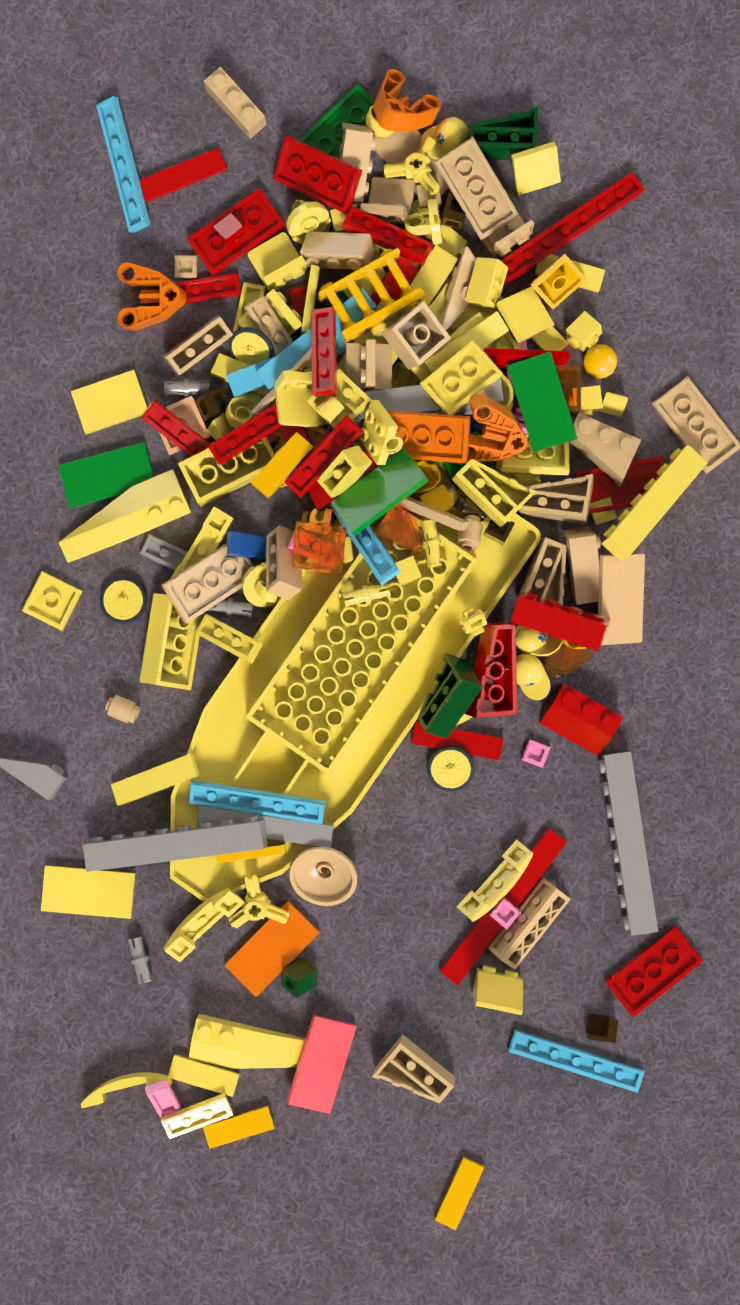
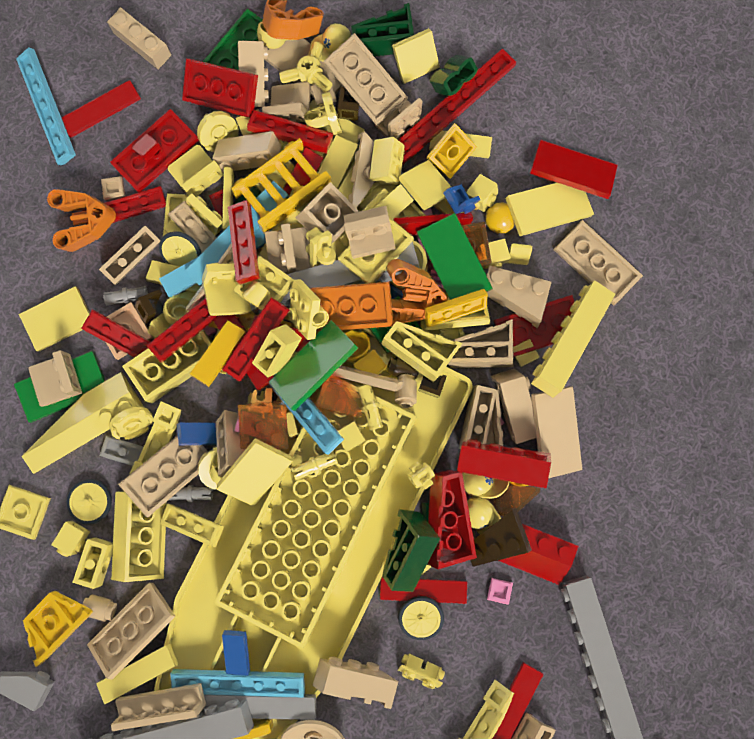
camera: 10 degrees left, 5 degrees down
none -> yellow wing [23,591,93,667]
none -> tan bracket [28,350,82,407]
none -> light yellow brick [52,521,91,557]
none -> light yellow brick [73,537,113,589]
none -> tan plate [87,583,175,679]
none -> light yellow tile [109,407,153,440]
none -> tan fence [111,683,206,731]
none -> light yellow tile [216,438,293,506]
none -> blue tile [222,630,250,676]
none -> light yellow hips [306,227,336,267]
none -> tan wedge [313,657,398,709]
none -> tan bracket [343,206,396,259]
none -> light yellow hinge [398,654,445,689]
none -> yellow tile [425,289,488,328]
none -> dark green brick [430,55,478,96]
none -> blue bracket [443,184,480,214]
none -> dark brown wing [470,508,532,567]
none -> light yellow tile [505,183,594,236]
none -> red tile [530,140,618,199]

